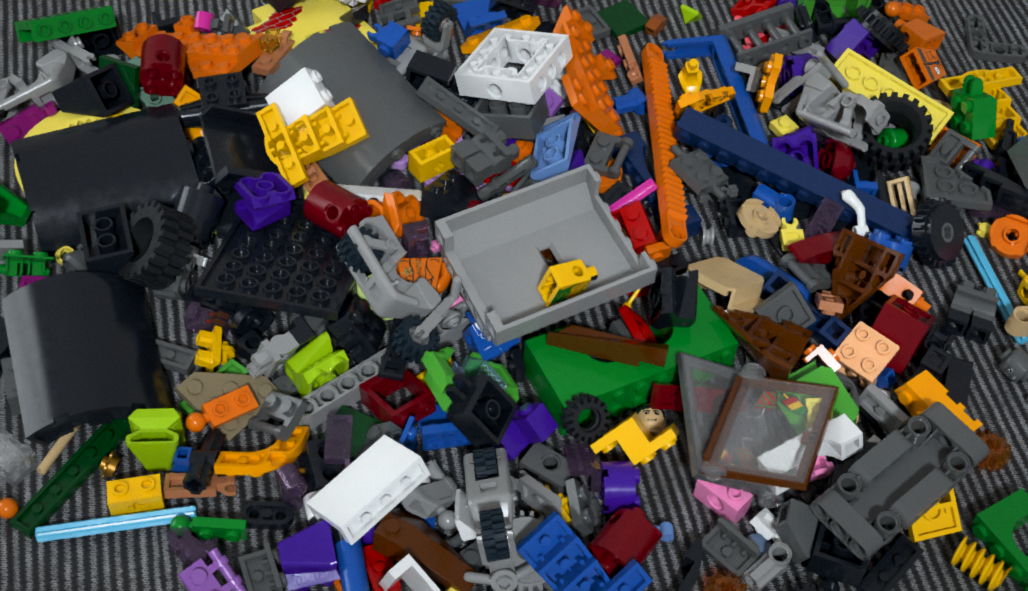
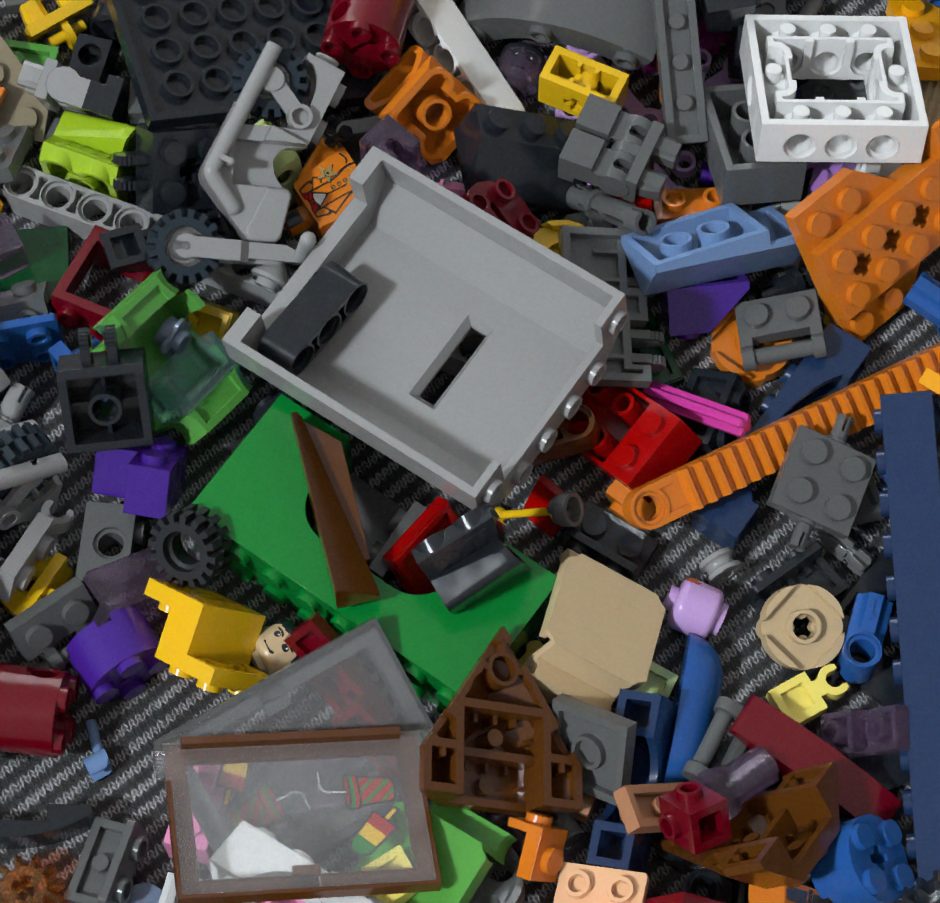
camera: 65 degrees right, 15 degrees up
yellow torso [537,259,598,308] -> none
white piece [841,190,869,237] -> none
none -> black beam [257,261,368,376]
none -> dark red brick [658,781,732,855]
none -> lavender head [663,577,729,639]
none -> clear purple piece [689,746,780,819]

